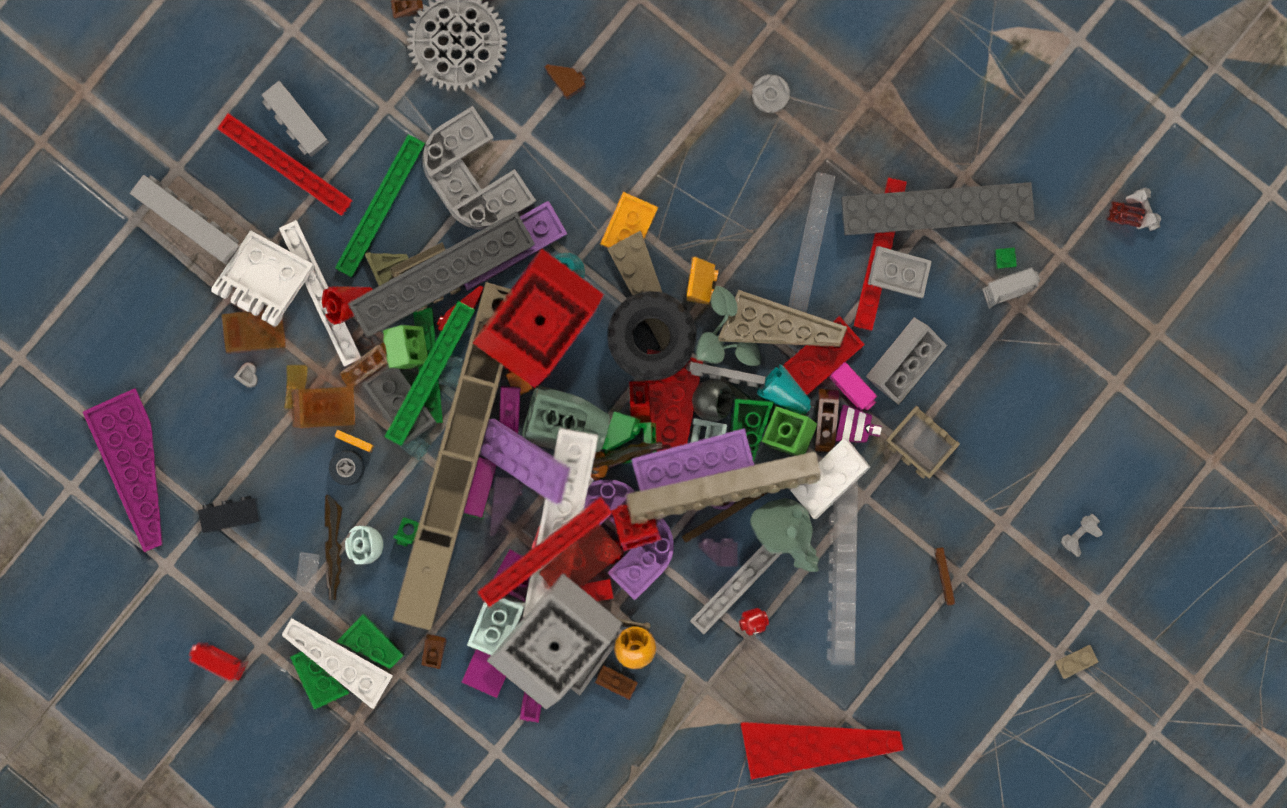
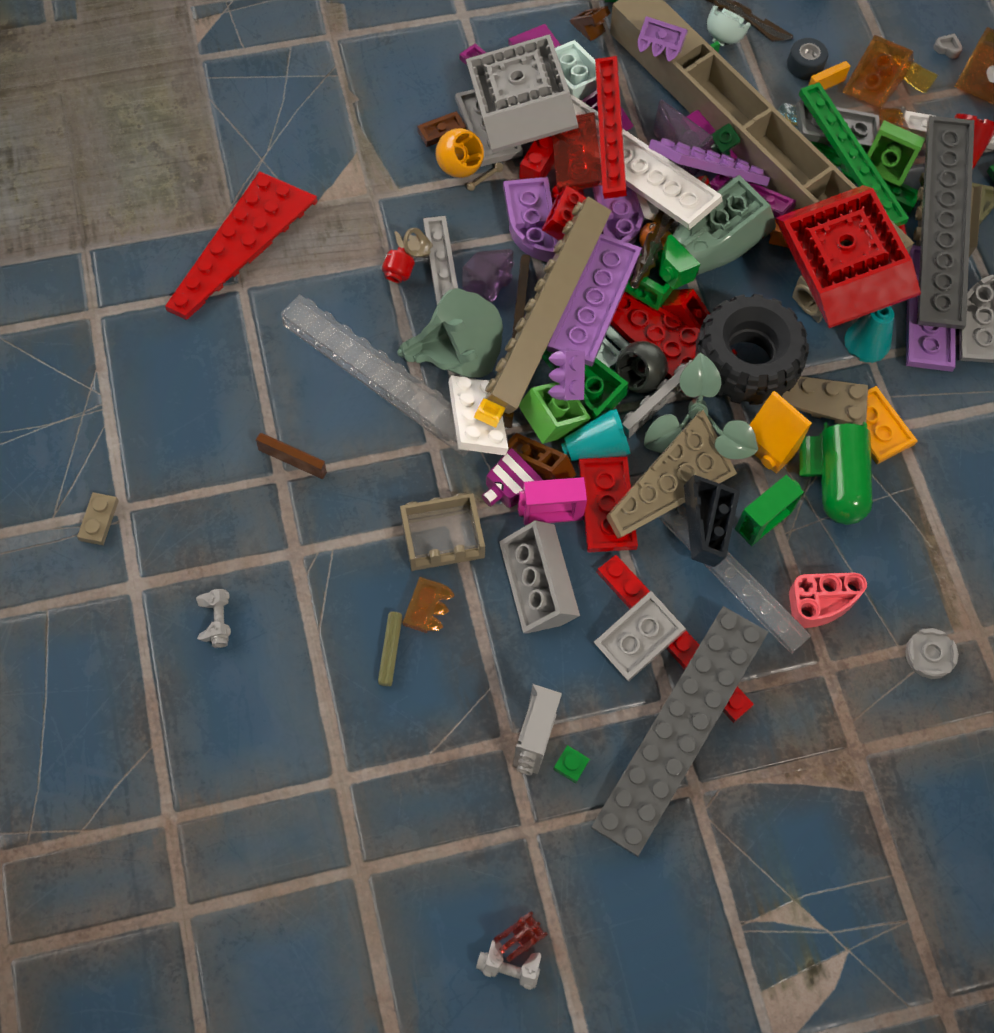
camera: 120 degrees right, 20 degrees down
none -> olive axle [378,612,402,686]
none -> dark tan piece [394,227,433,258]
none -> clear orange plate [403,577,455,633]
none -> yellow tile [474,398,506,428]
none -> medium lavender plate [548,351,585,400]
none -> medium lavender plate [638,16,688,62]
none -> black wedge [684,475,740,567]
none -> dark green bracket [710,123,741,157]
none -> green window [735,474,804,547]
none -> coral beam [789,573,867,628]
none -> green piece [799,422,873,525]

